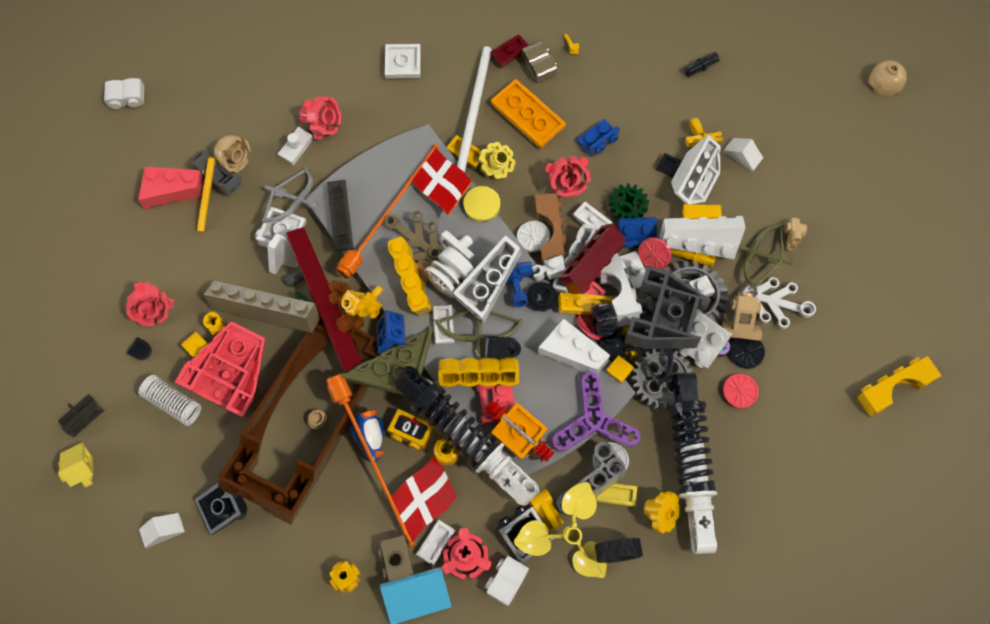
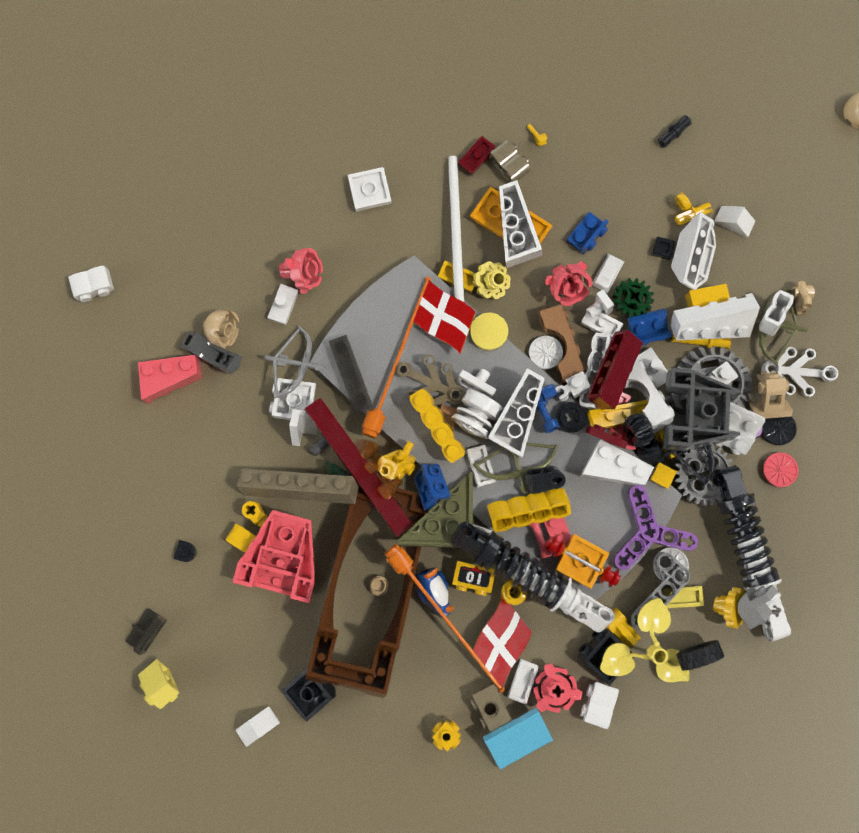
camera: 10 degrees left, 10 degrees up
coral piece [126,282,174,327] -> none
white piece [138,375,201,426] -> none
yellow bar [197,158,215,232] -> none
coral wheel [638,238,672,269] -> none
none -> white wedge [499,180,542,268]
none -> dark red plate [585,424,628,449]
none -> white tile [586,289,614,318]
none -> white tile [592,253,624,293]
none -> light grey brick [738,584,778,629]
none -> white brick [759,290,794,336]

